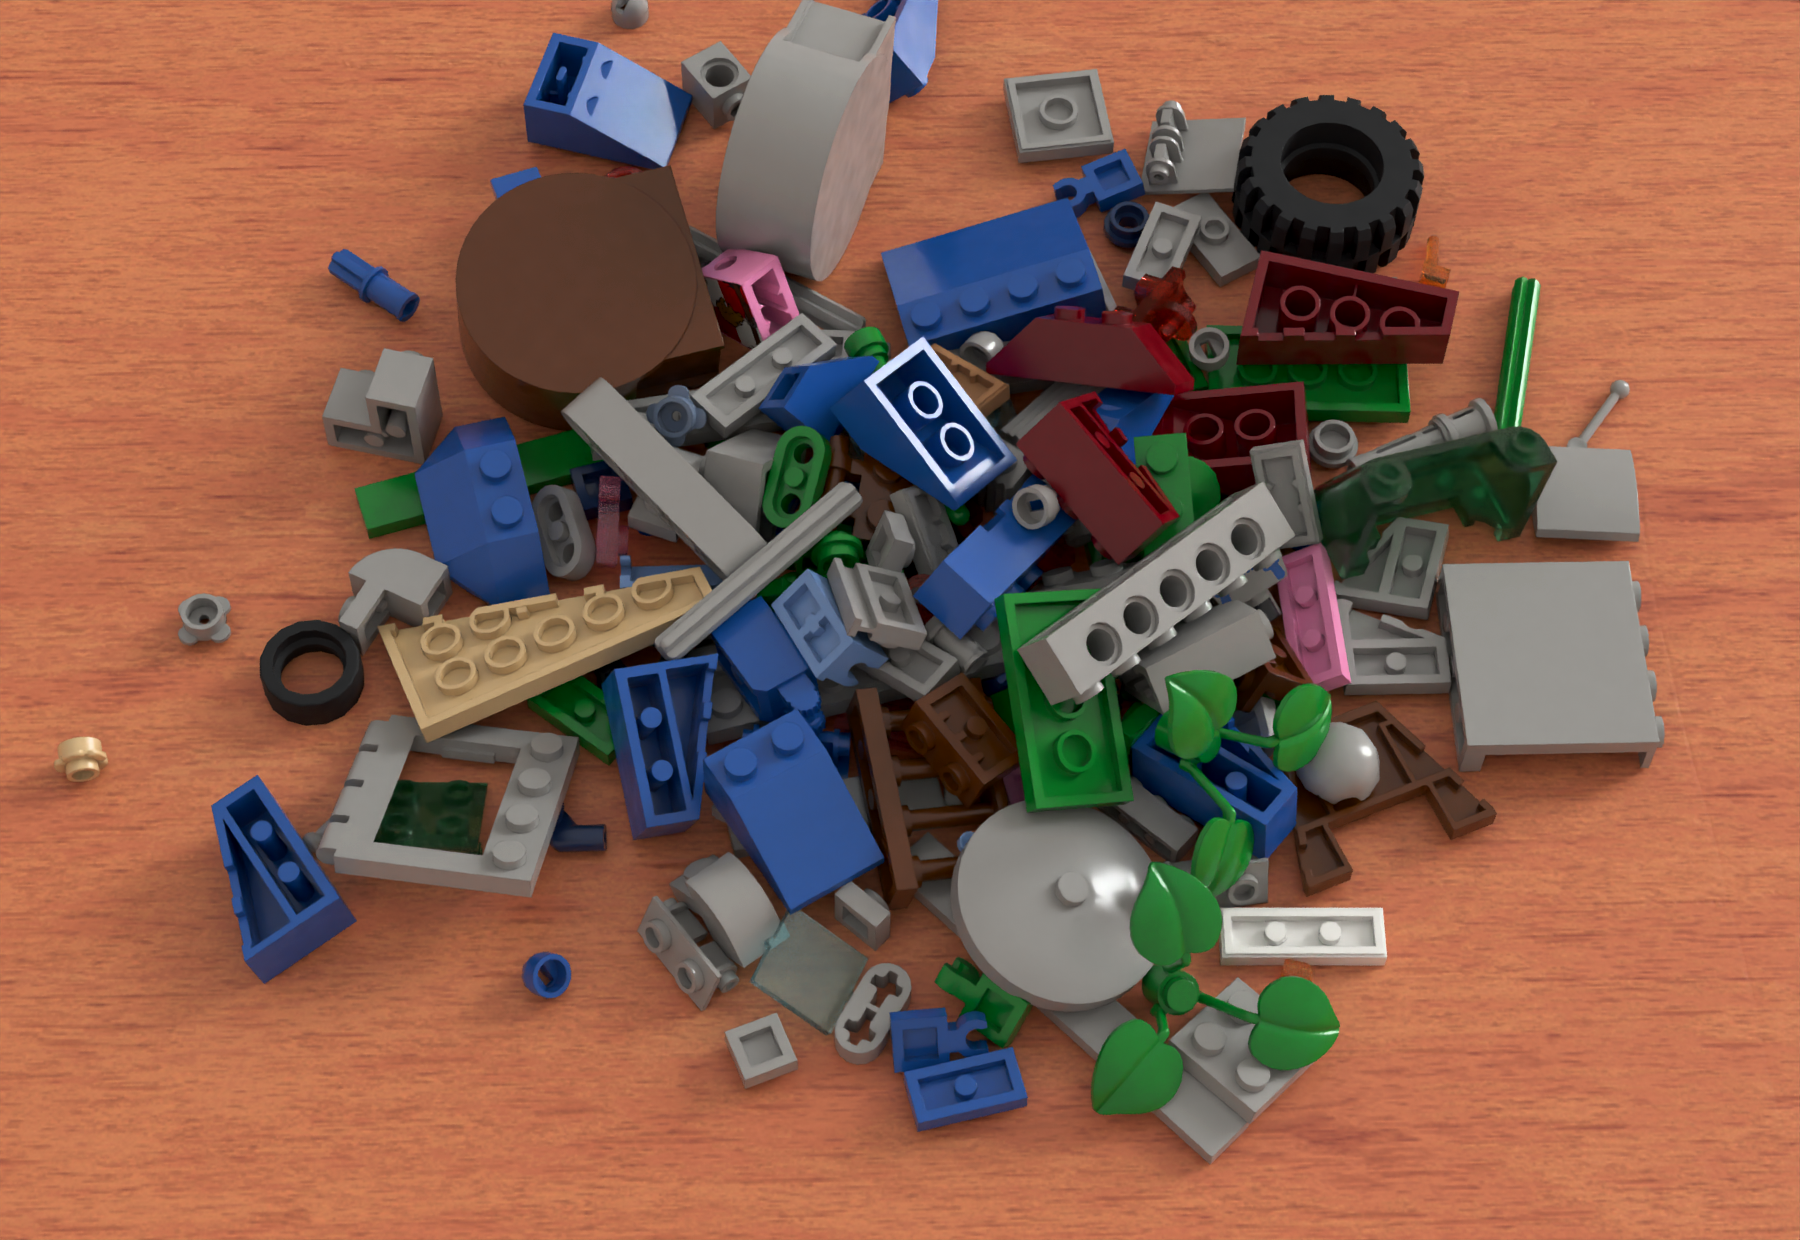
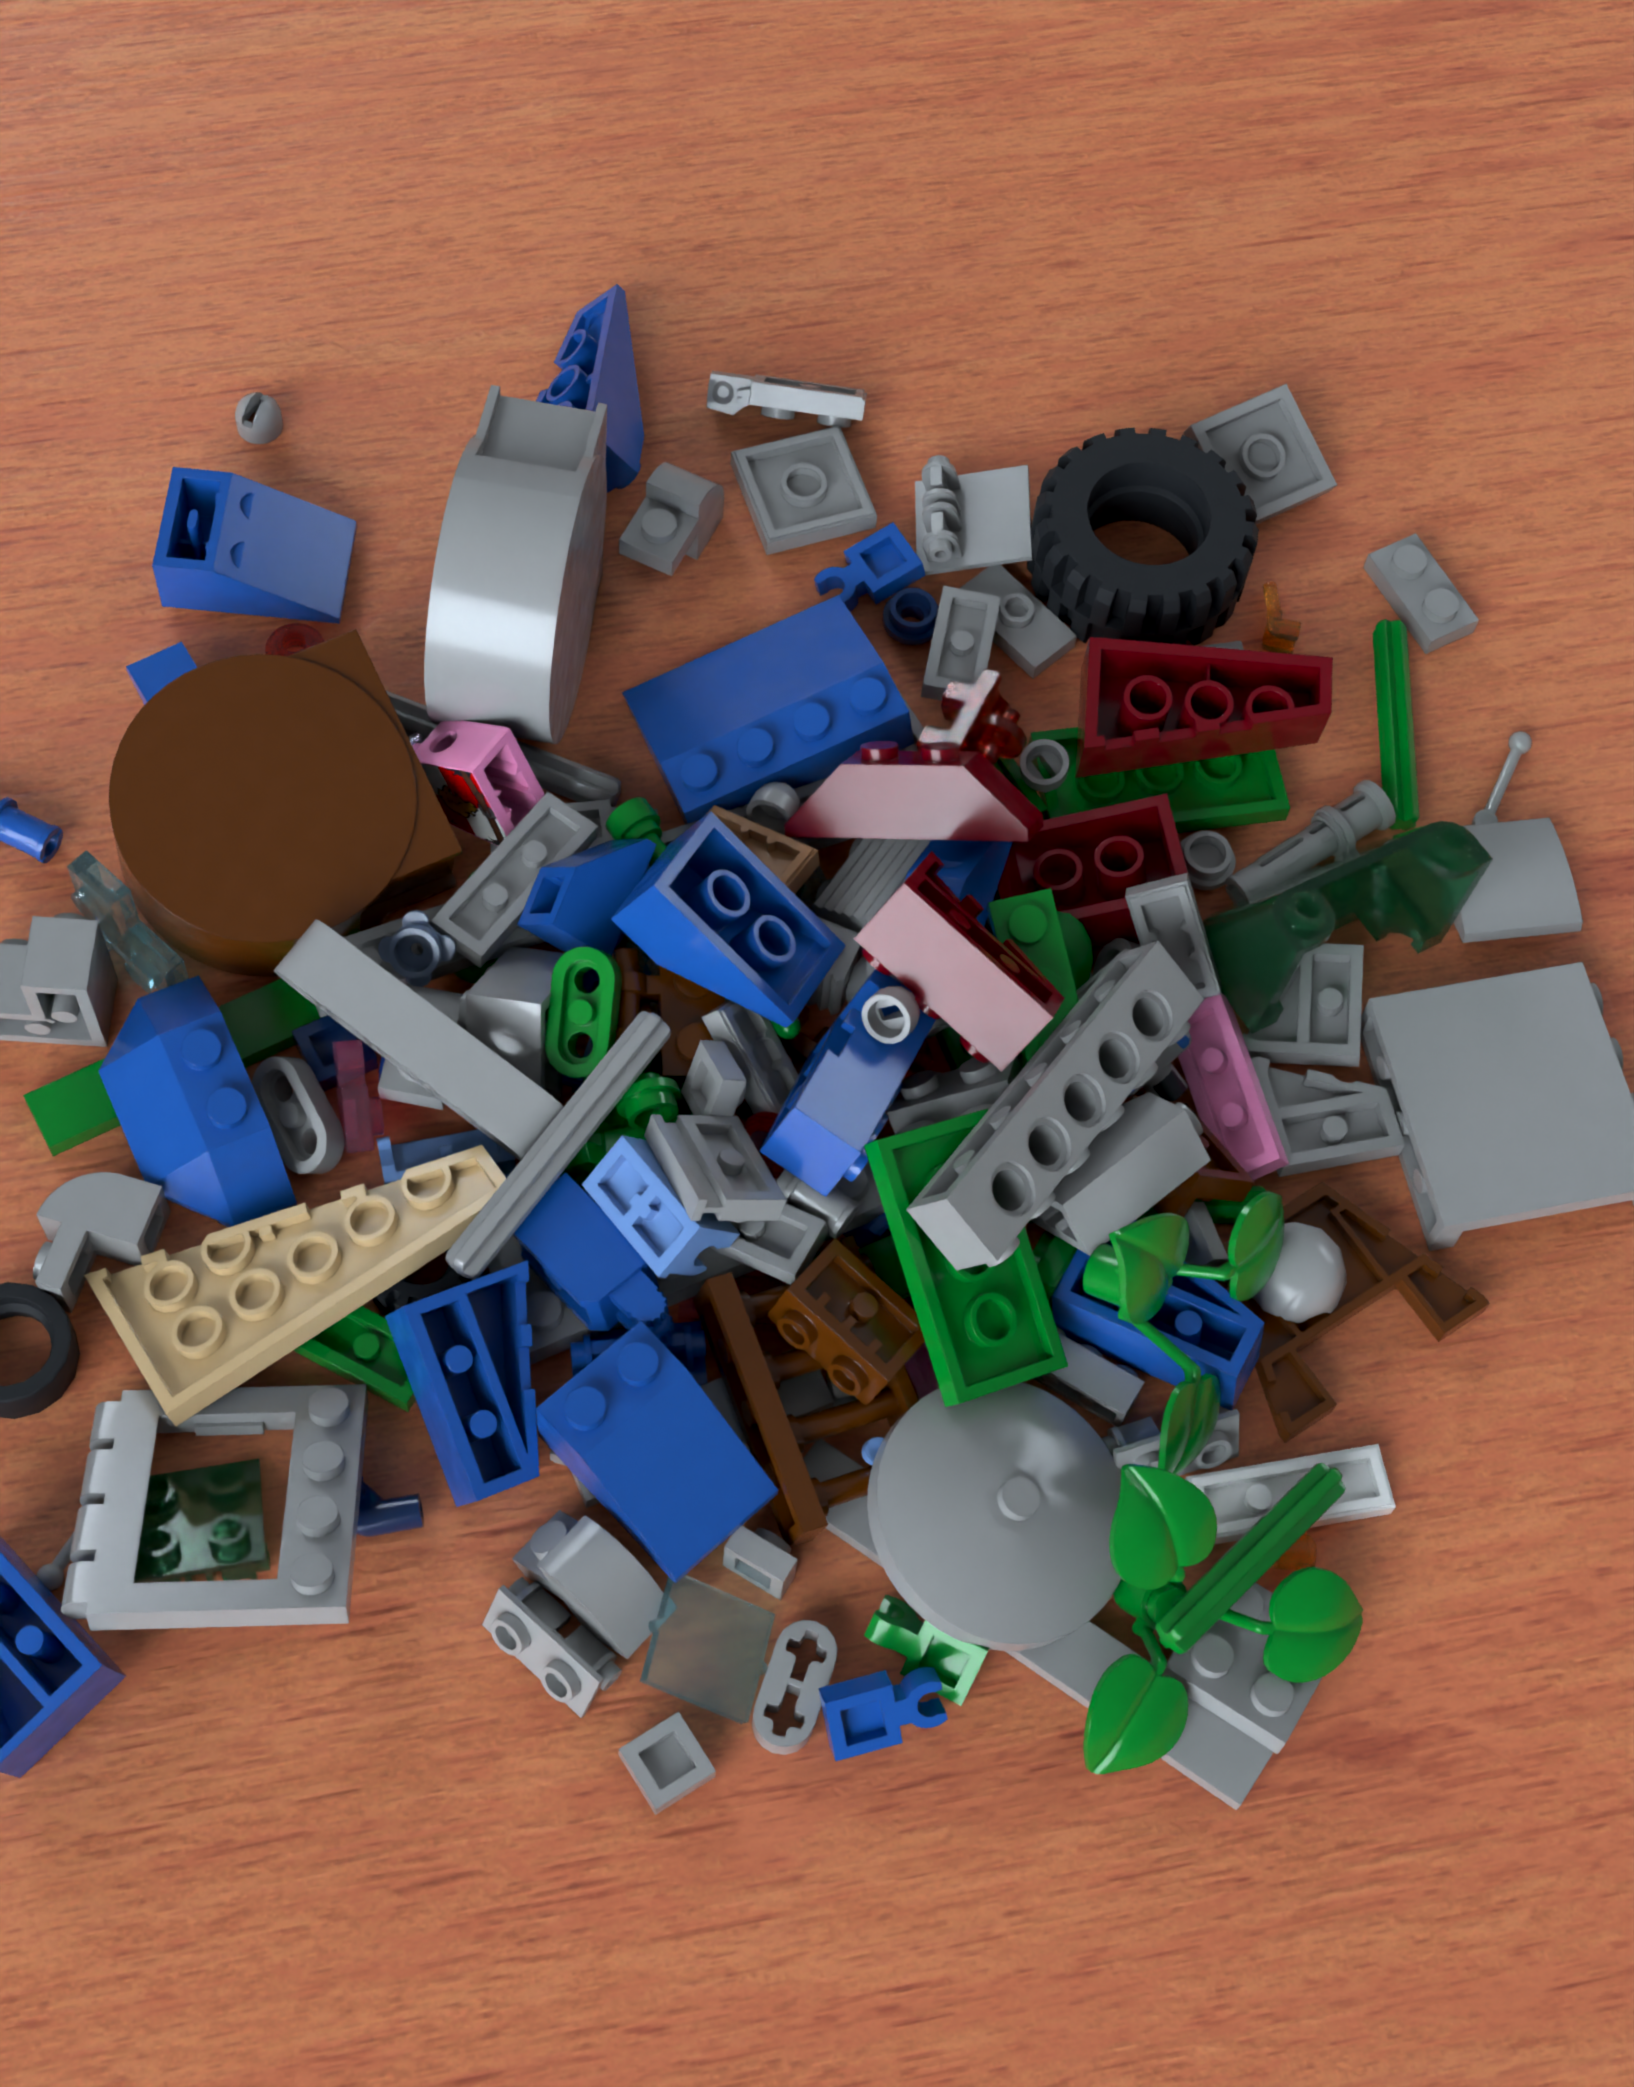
camera: 15 degrees left, 5 degrees up
blue hinge [522,952,571,998] -> none
light grey brick [681,41,751,129] -> none
blue plate [903,1047,1028,1132] -> none
none -> clear light blue plate [67,850,189,993]
none -> light grey brick [619,462,724,576]
none -> light grey hinge [707,371,867,428]
none -> green axle [1155,1463,1346,1654]
none -> light grey hinge [1183,384,1337,525]
none -> light grey plate [1363,533,1479,654]

